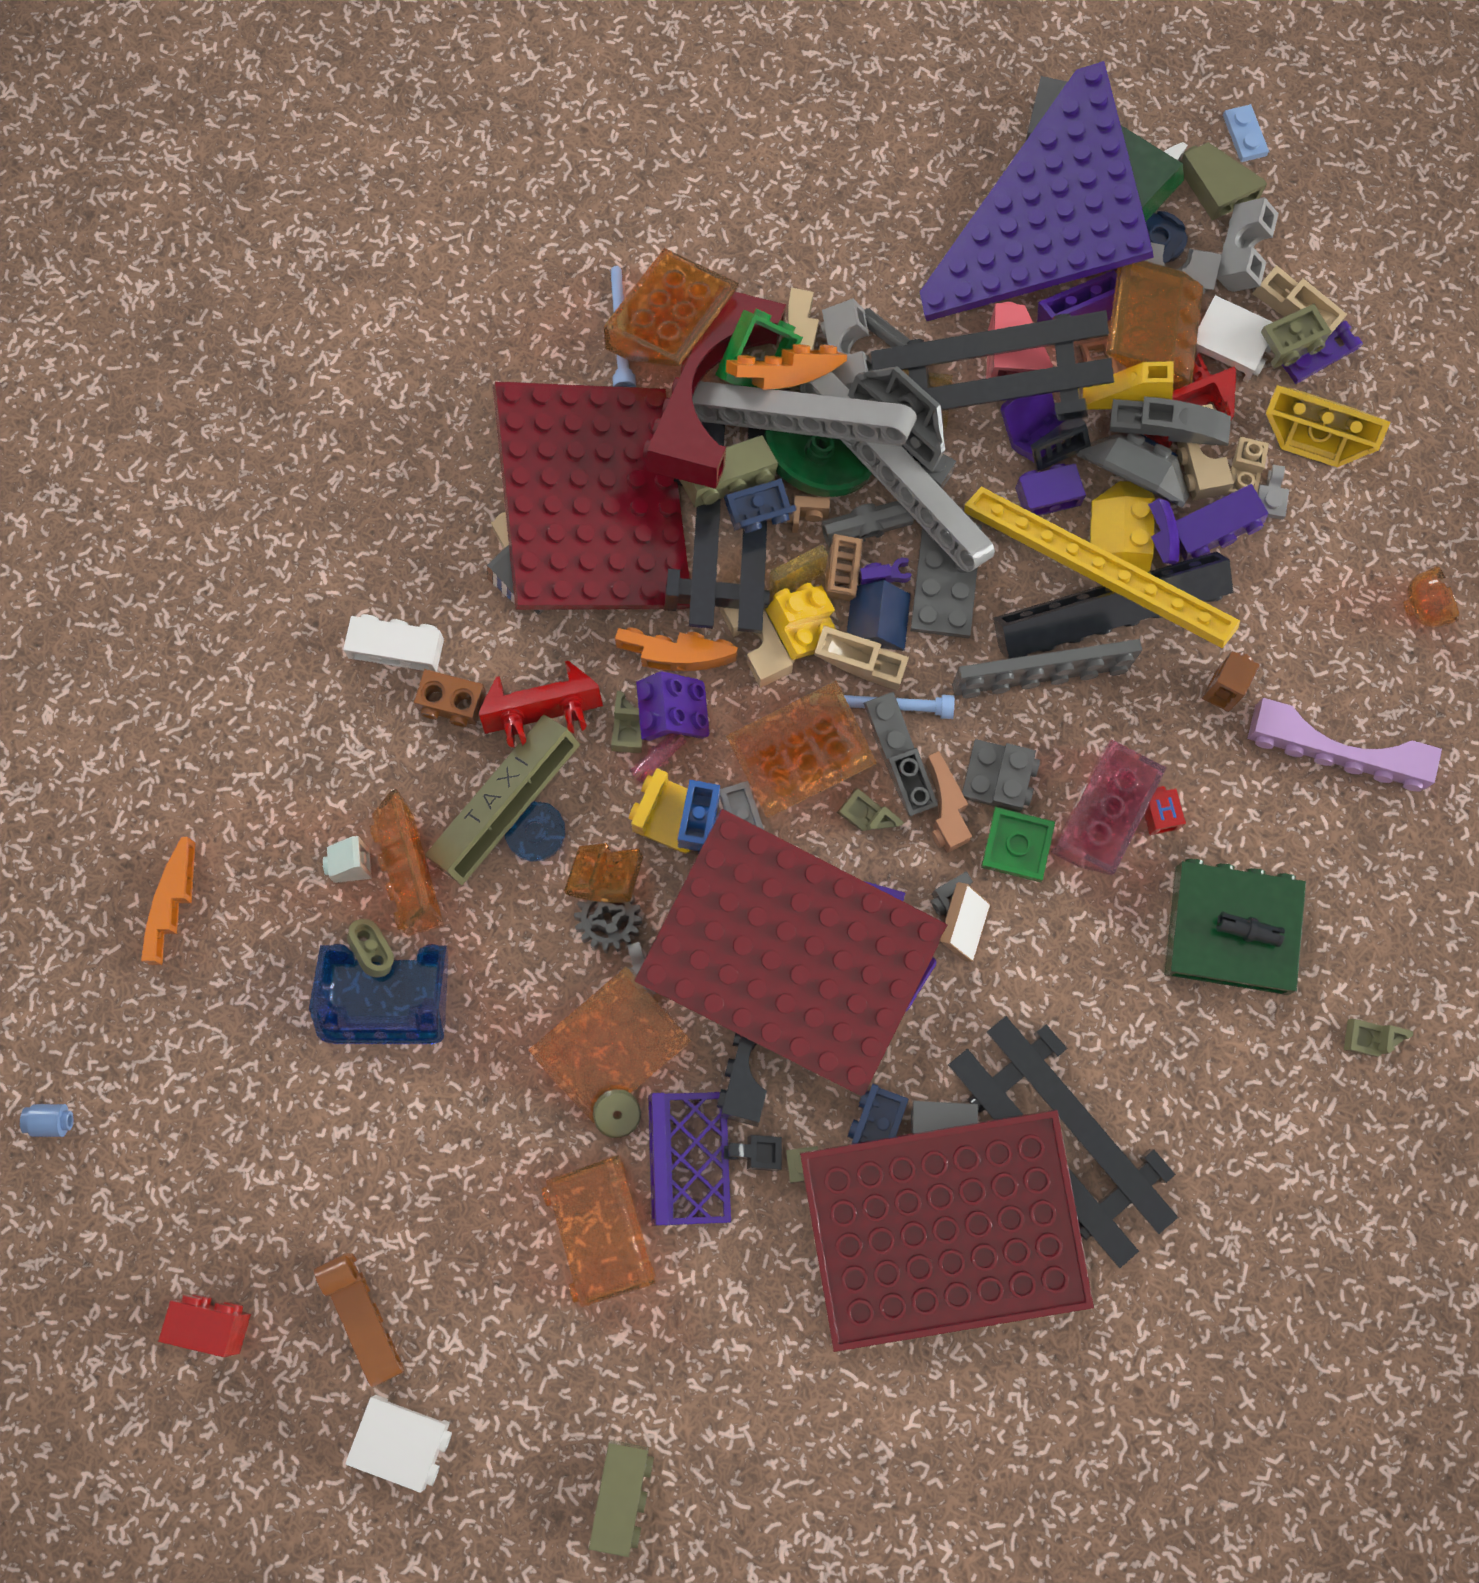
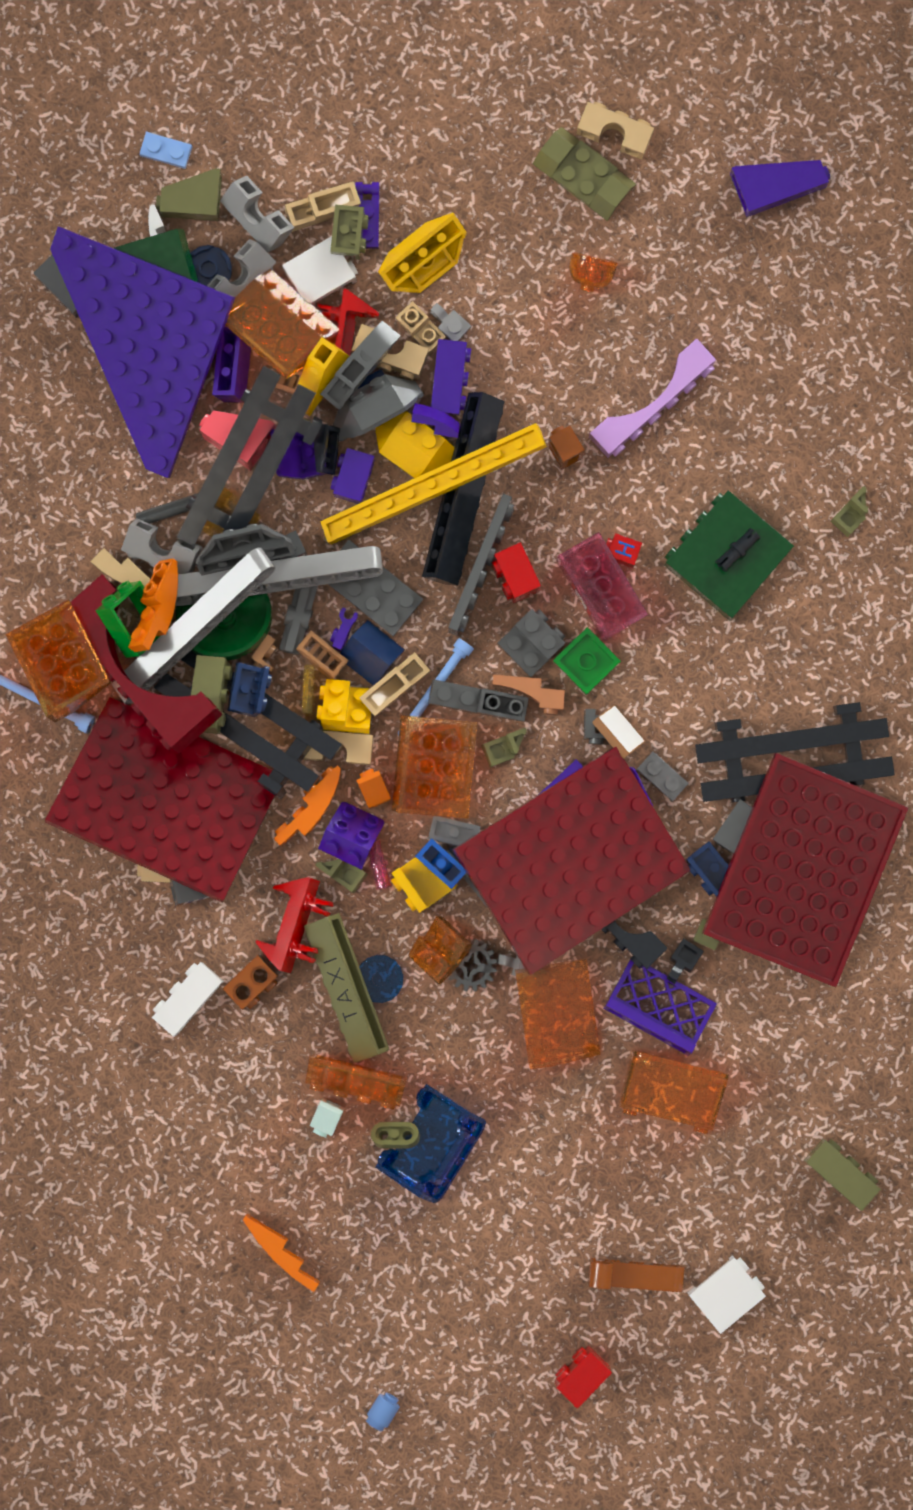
camera: 55 degrees left, 10 degrees up
olive piece [593,1089,641,1138] -> none
none -> orange slope [357,769,391,809]
none -> red brick [491,542,541,604]
none -> flat silver plate [636,752,689,801]

